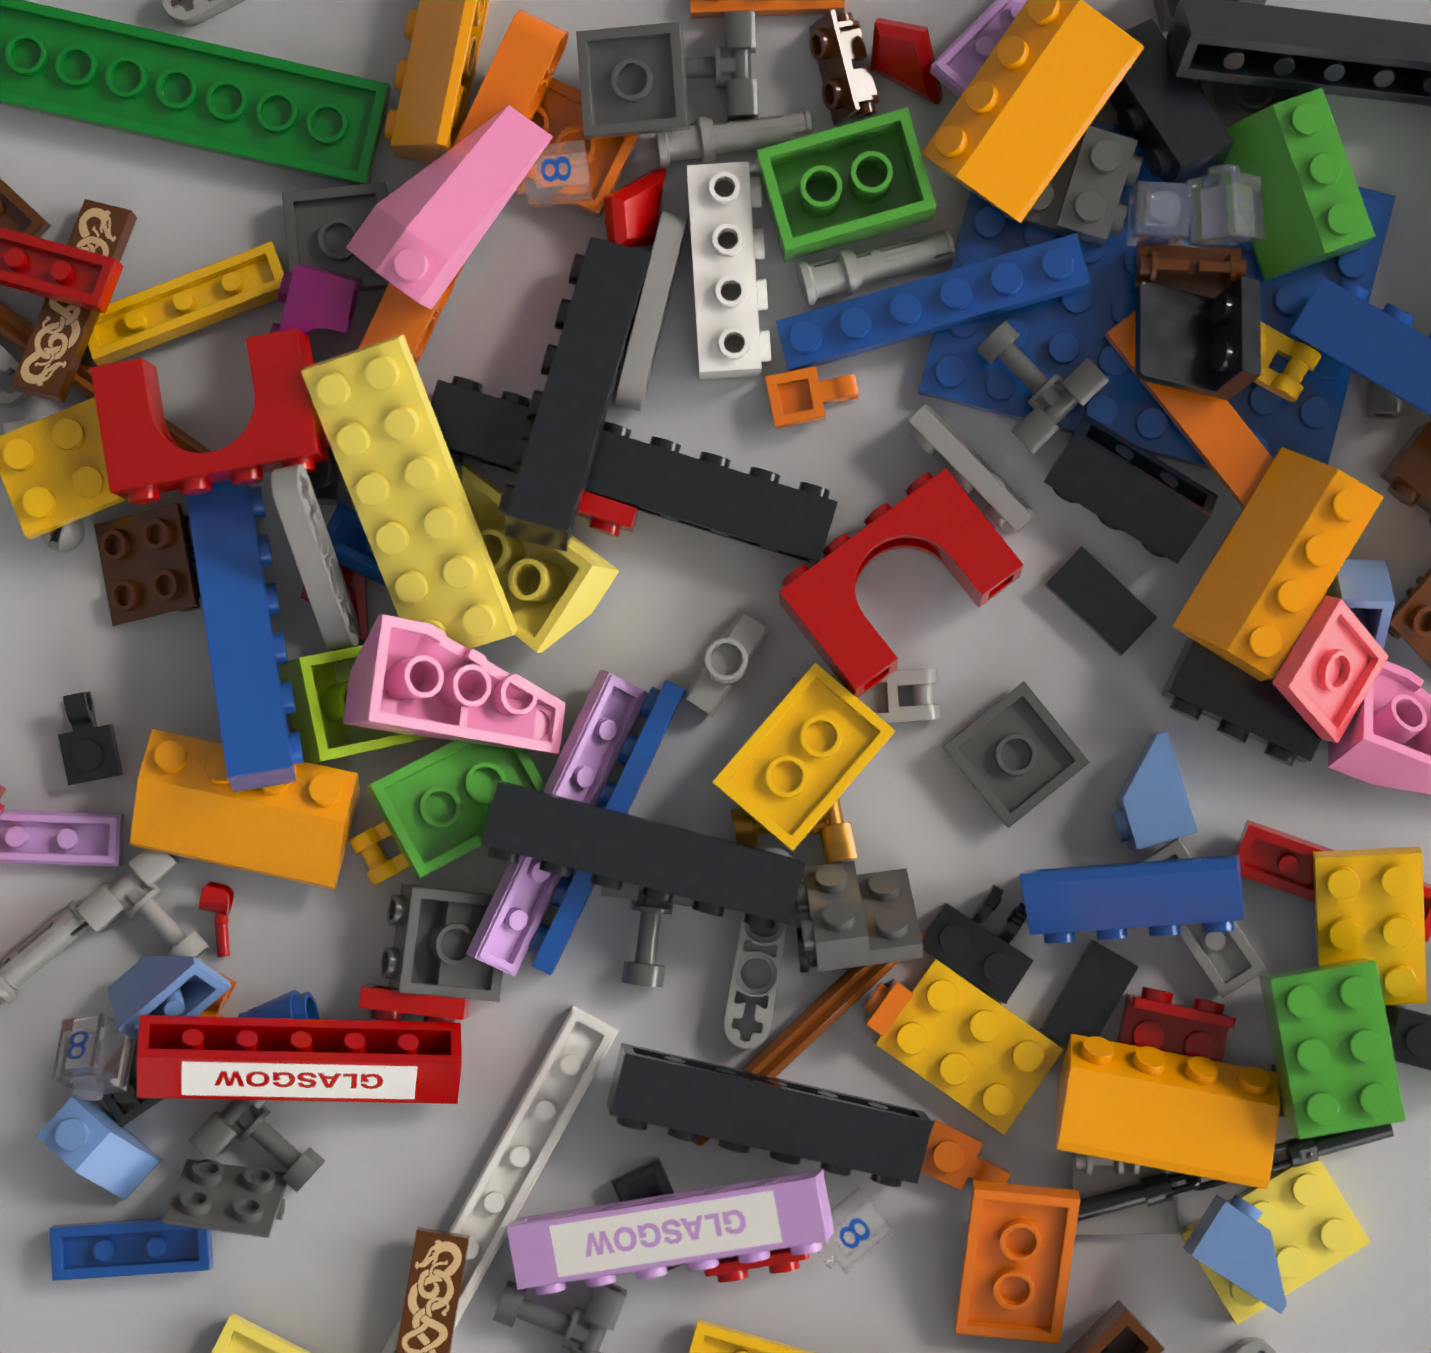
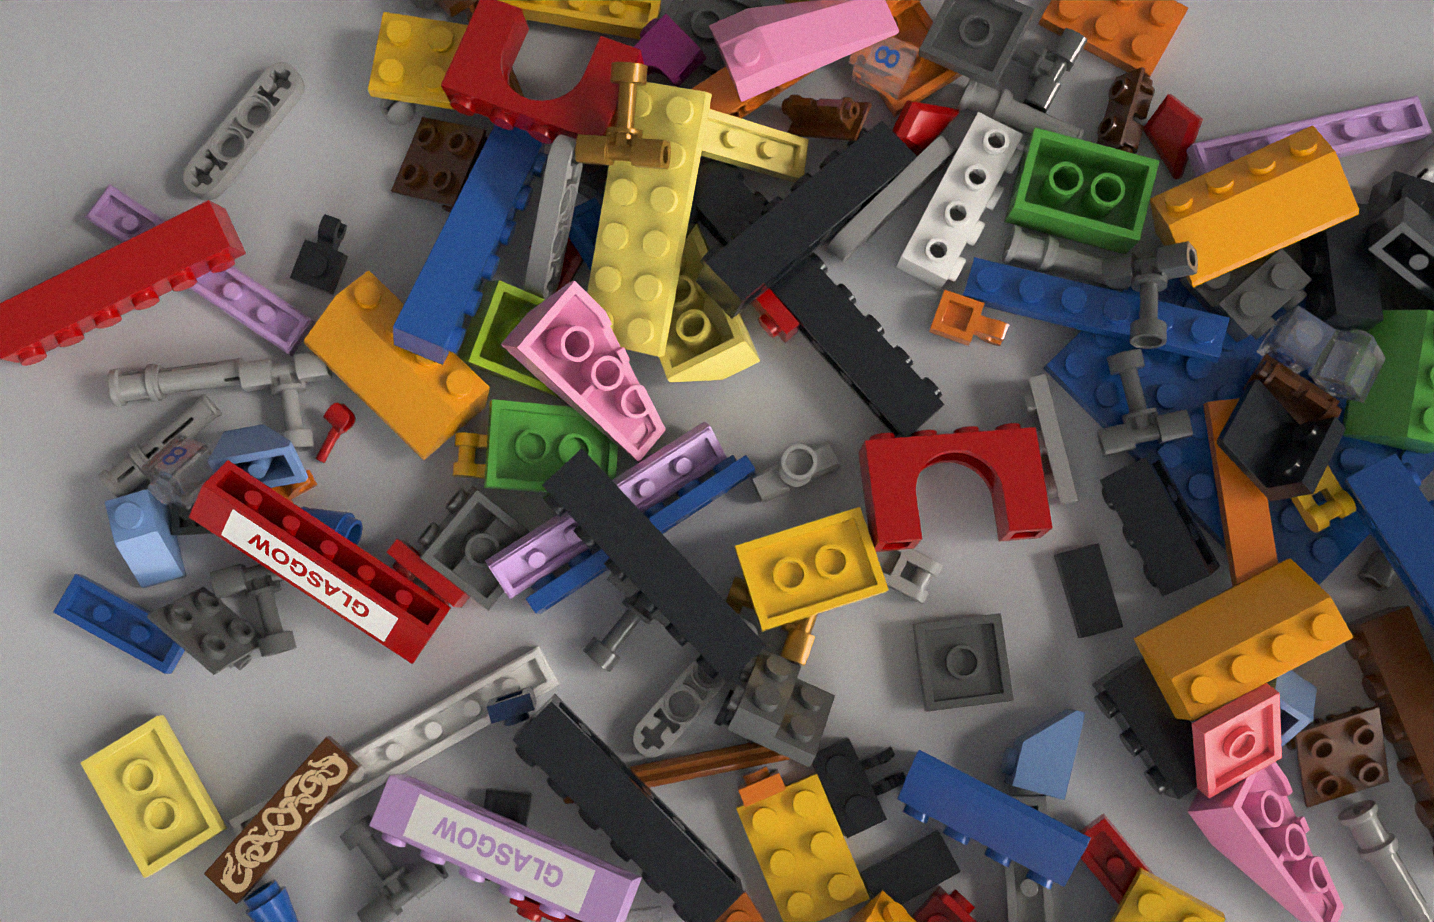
camera: 30 degrees right, 5 degrees down
none -> light grey pin [98,394,222,498]
none -> dark blue plate [486,686,537,726]
none -> pearl gold bar [575,62,671,169]
none -> light yellow plate [701,109,809,183]
none -> reddish brown hinge [782,94,872,141]
none -> dark grey bar [1102,241,1198,349]

